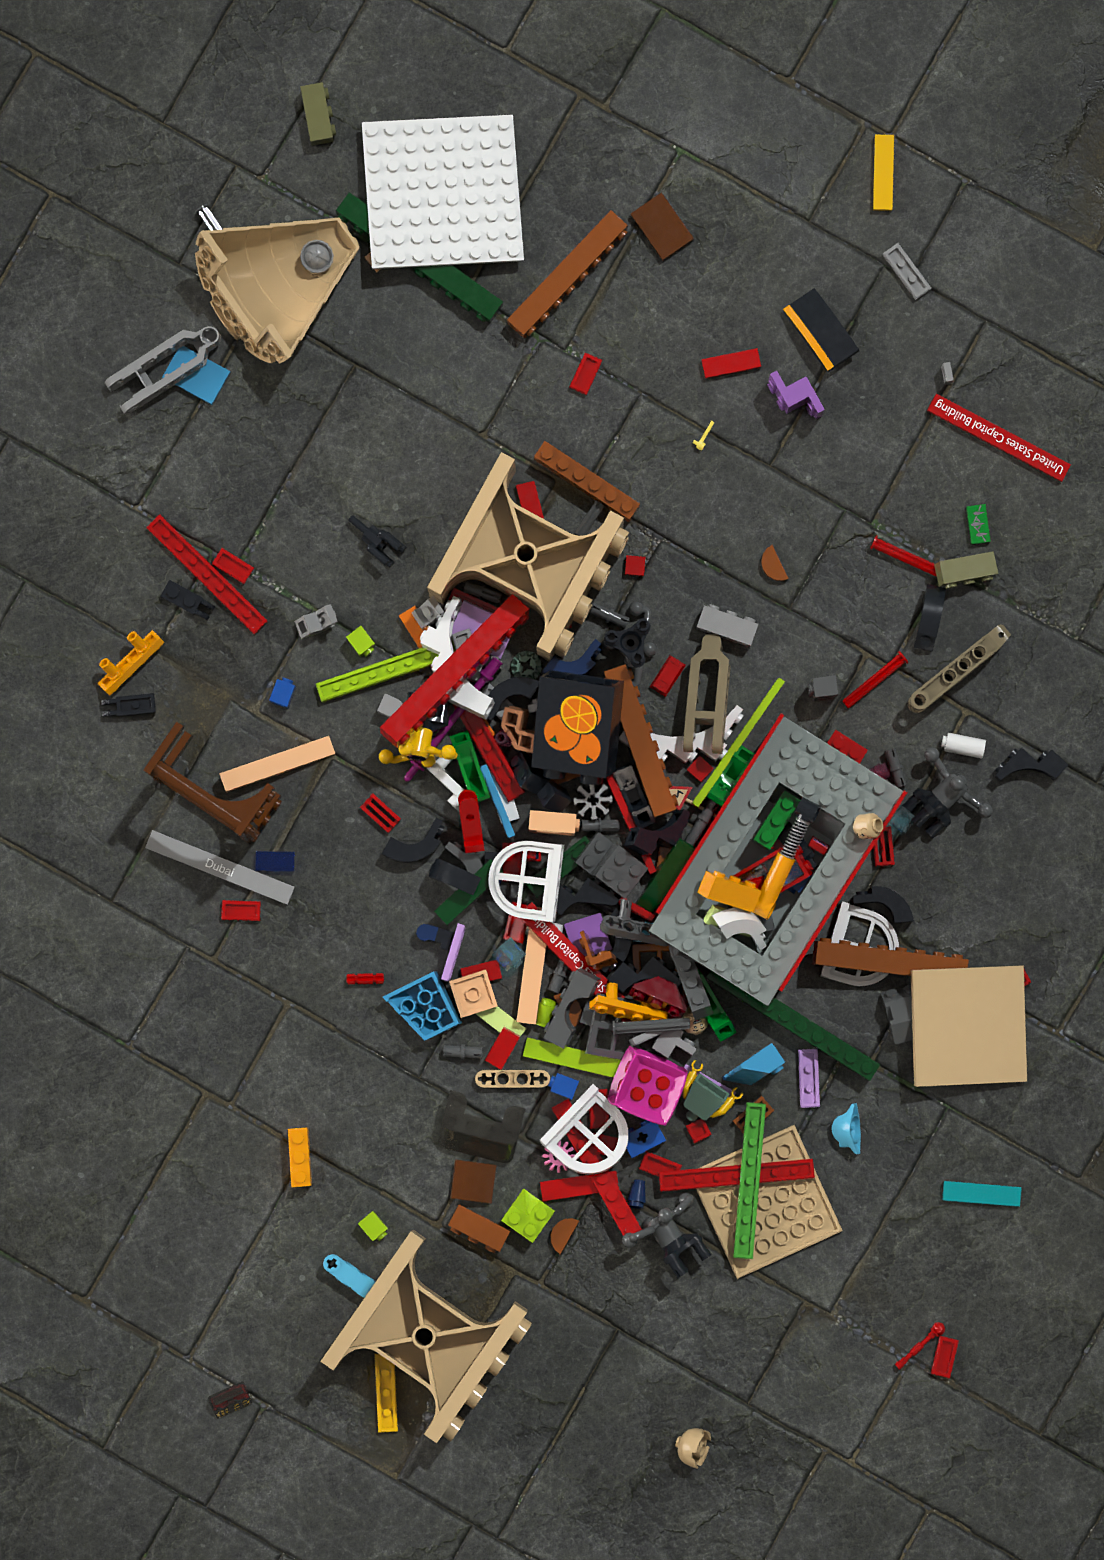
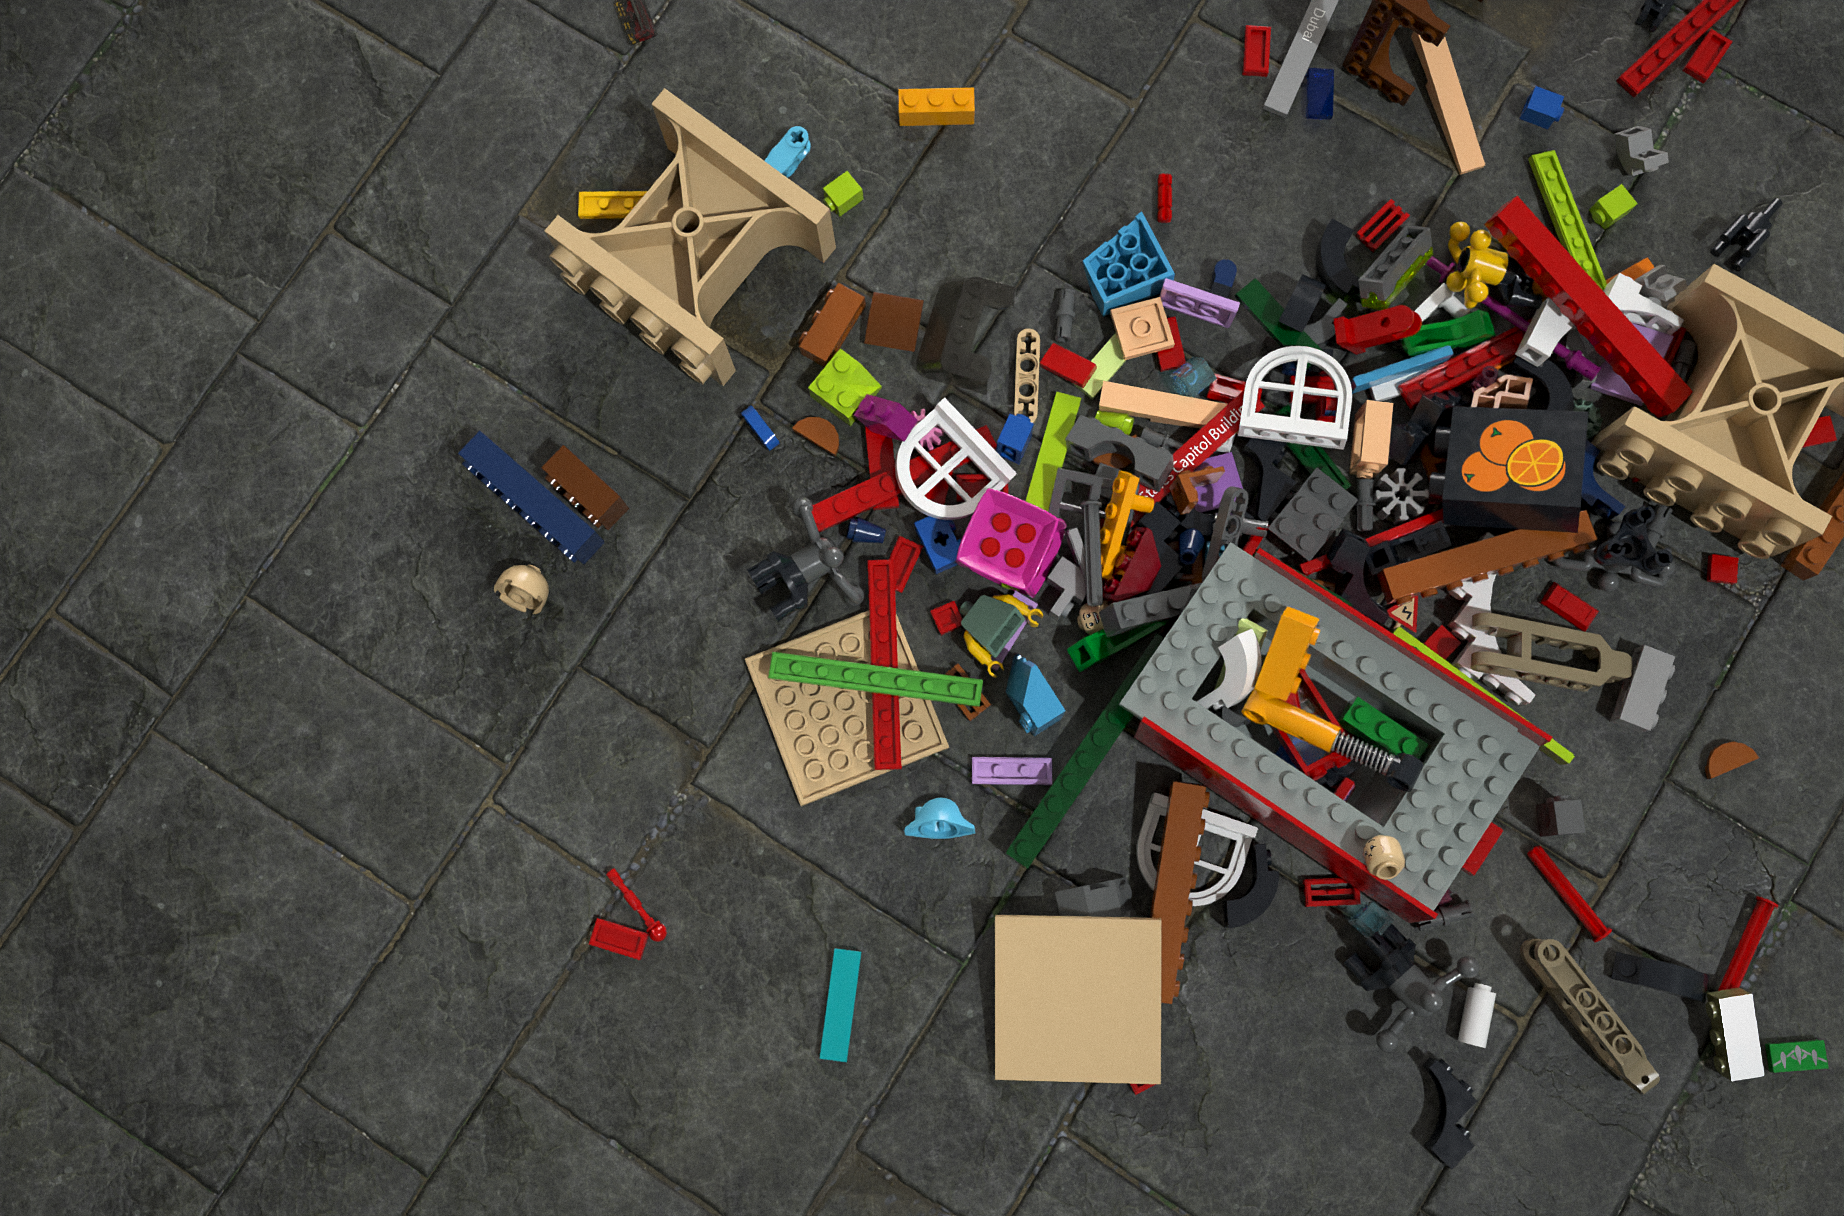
camera: 95 degrees right, 5 degrees down
none -> dark blue brick [458,430,605,565]
none -> reddish brown brick [541,445,629,530]
none -> blue beam [741,405,780,451]
none -> magenta brick [853,394,918,442]
none -> dark blue cone [1178,528,1205,565]
none -> dark grey piece [1358,225,1433,310]

